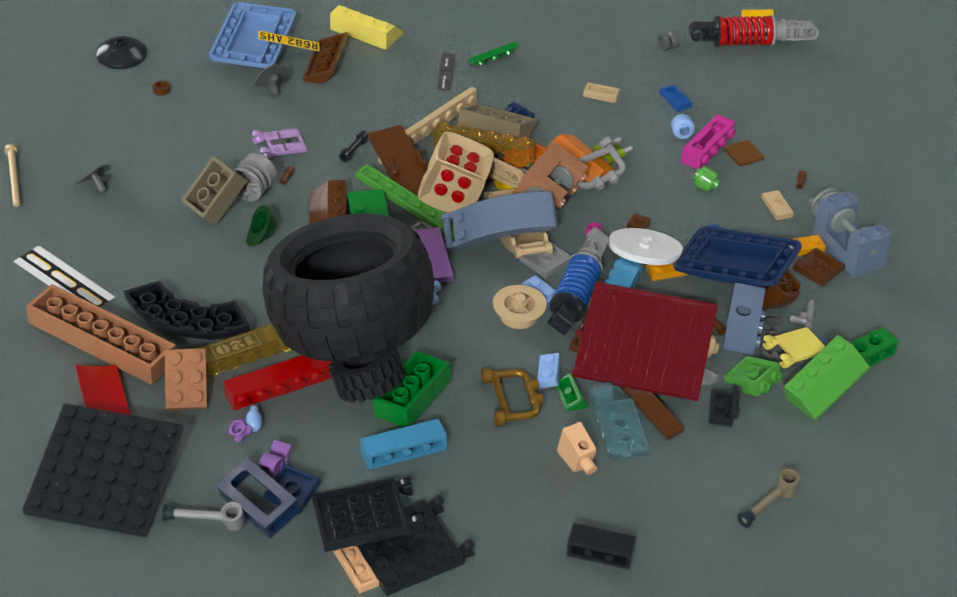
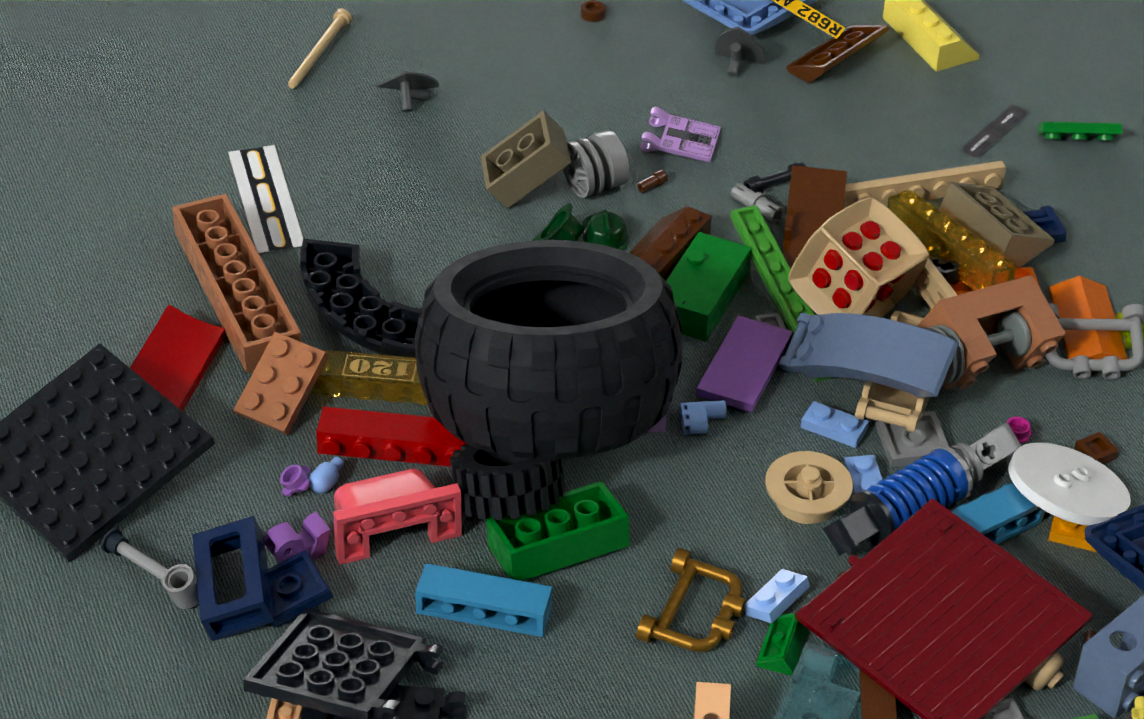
camera: 35 degrees right, 0 degrees up
none -> coral windscreen [333,469,462,565]
none -> dark green piece [582,210,628,251]
none -> light grey pin [731,183,784,223]
none -> light blue plate [800,401,869,448]

